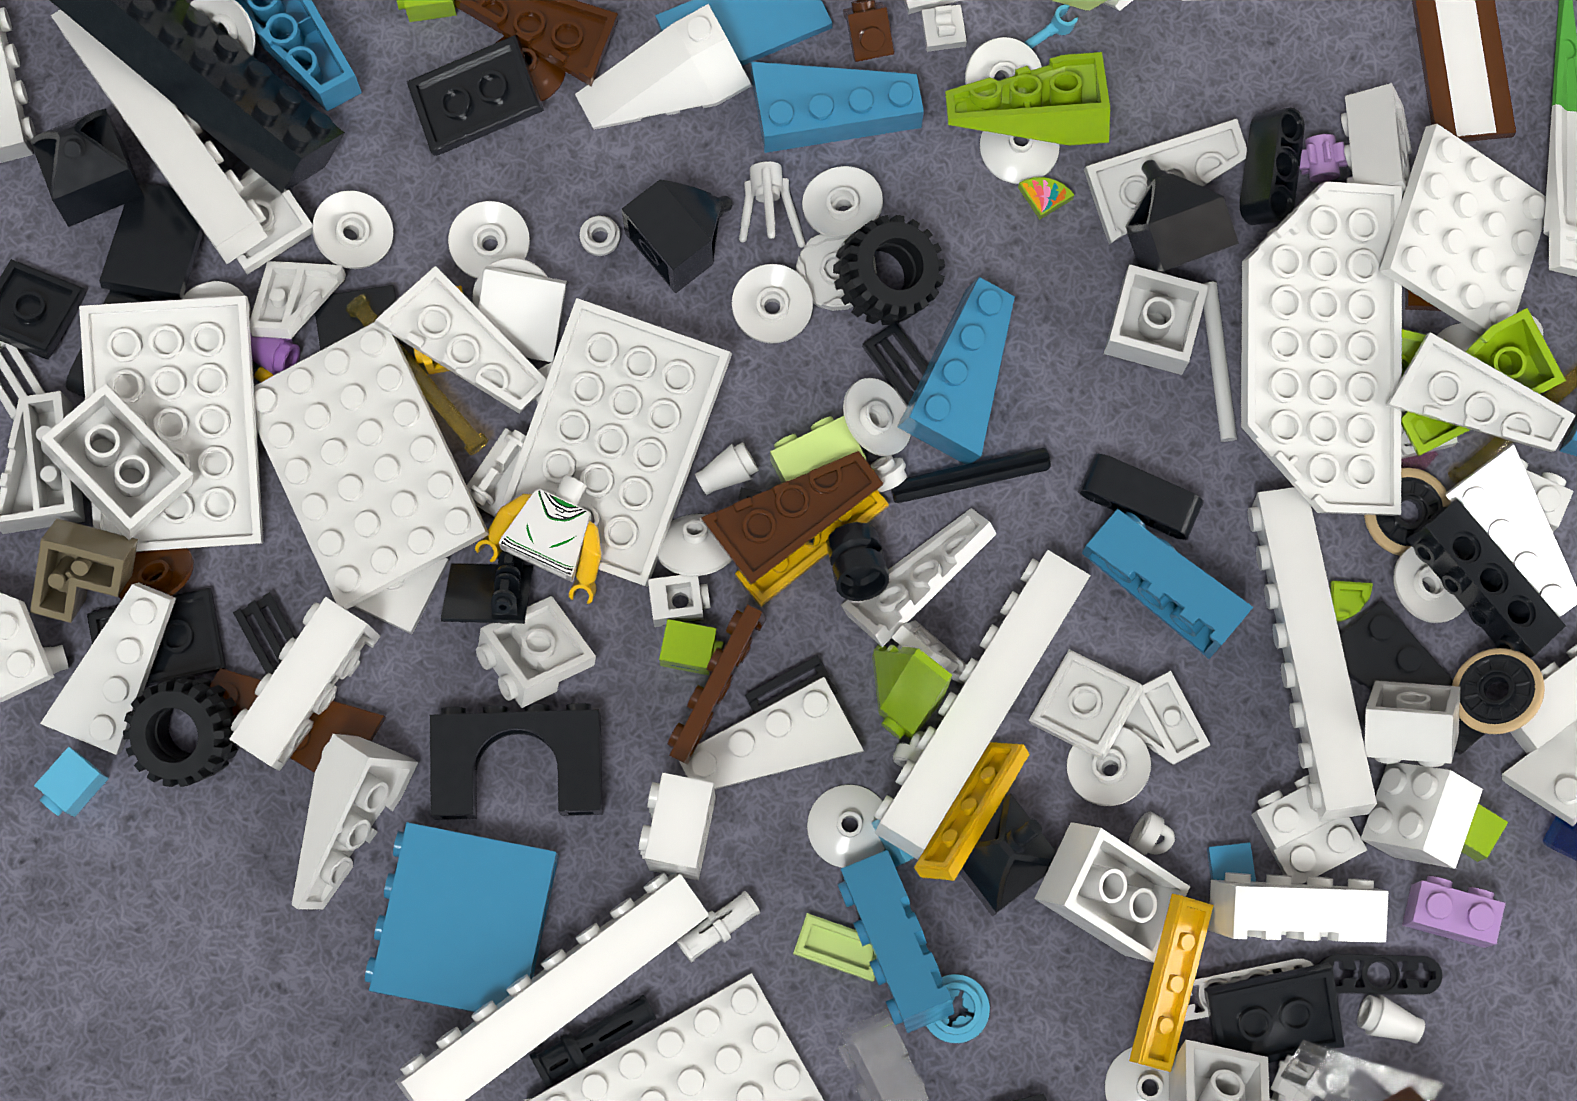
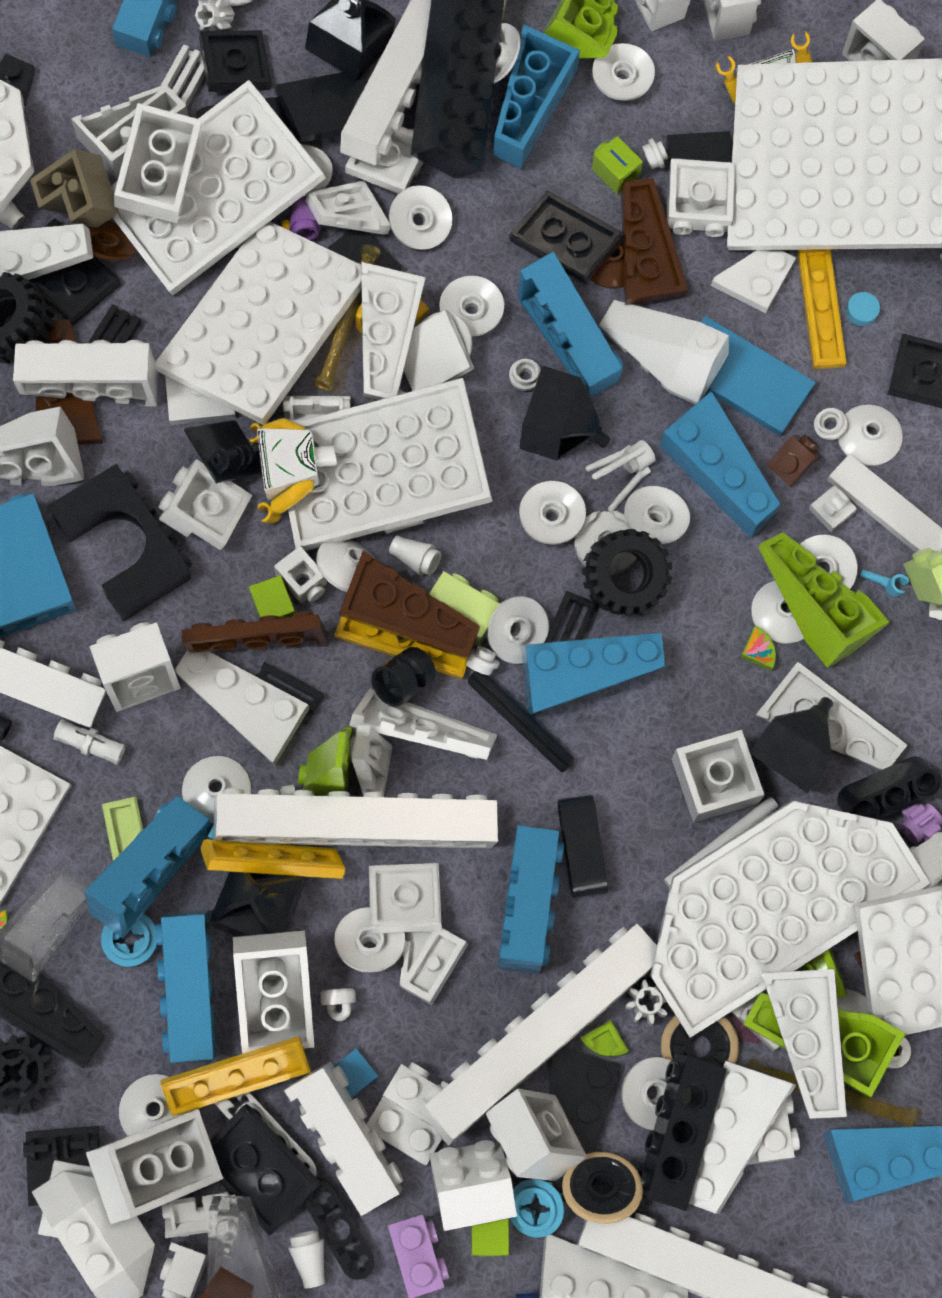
camera: 55 degrees right, 5 degrees down
none -> dark azure wedge [155,910,216,1063]
none -> medium azure gear [510,1179,566,1238]
none -> dark azure wedge [517,252,623,398]
none -> white gear [625,980,667,1026]

